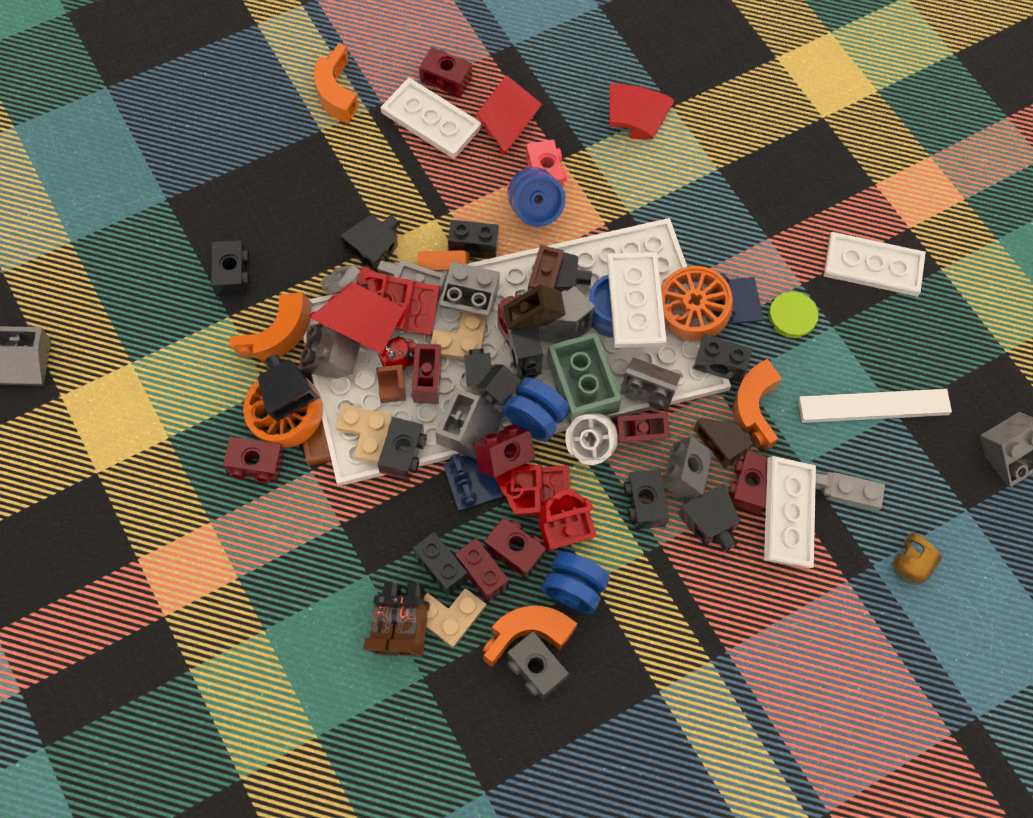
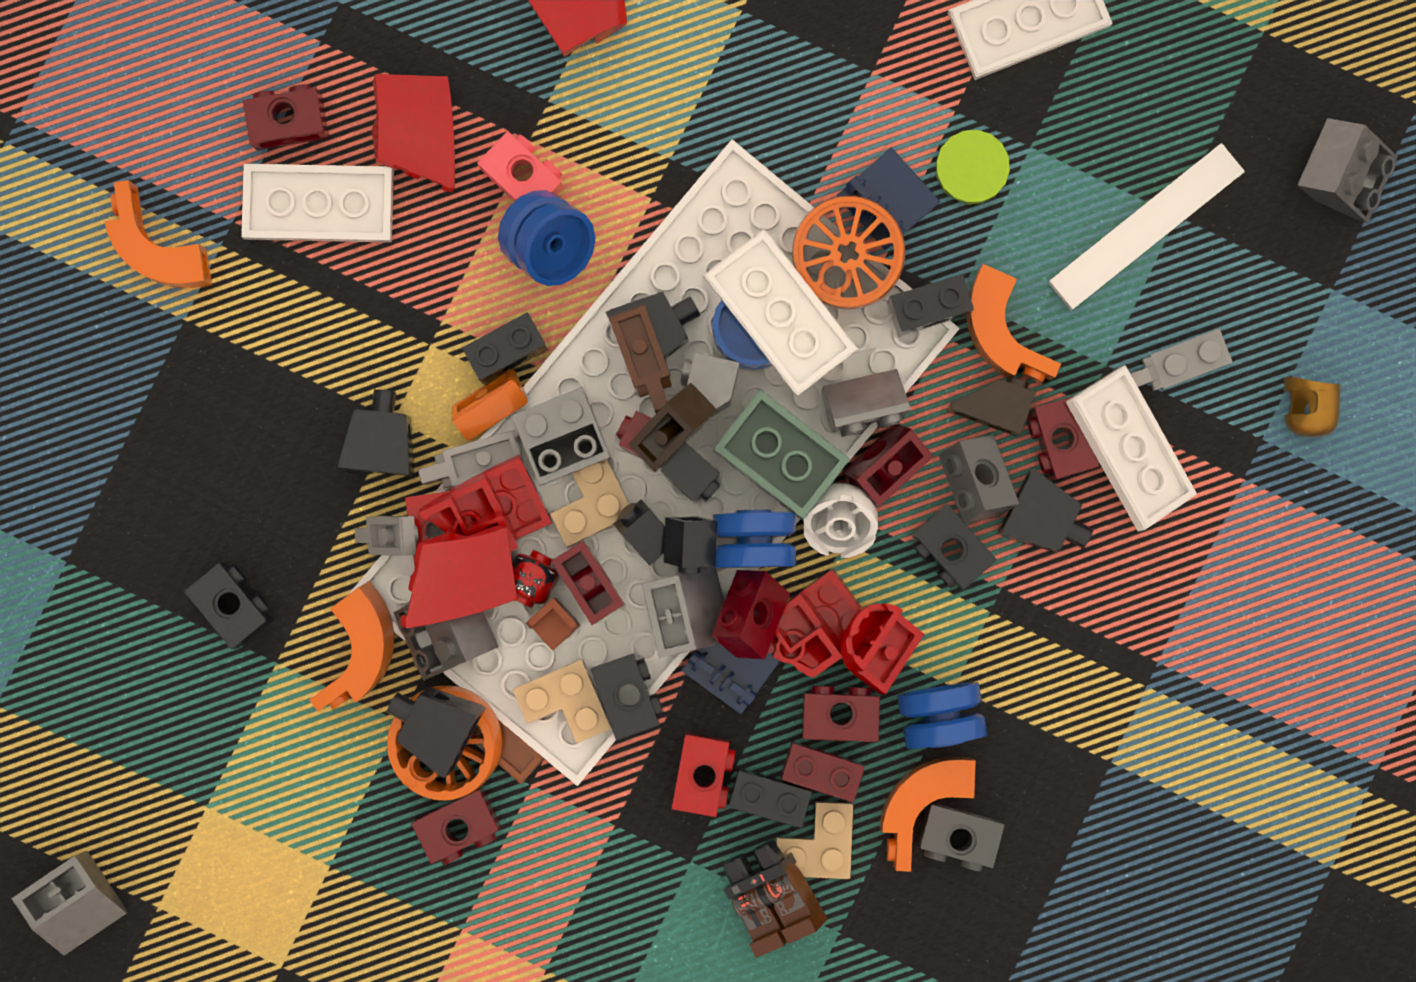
camera: 30 degrees left, 20 degrees up
none -> red brick [672,732,736,817]

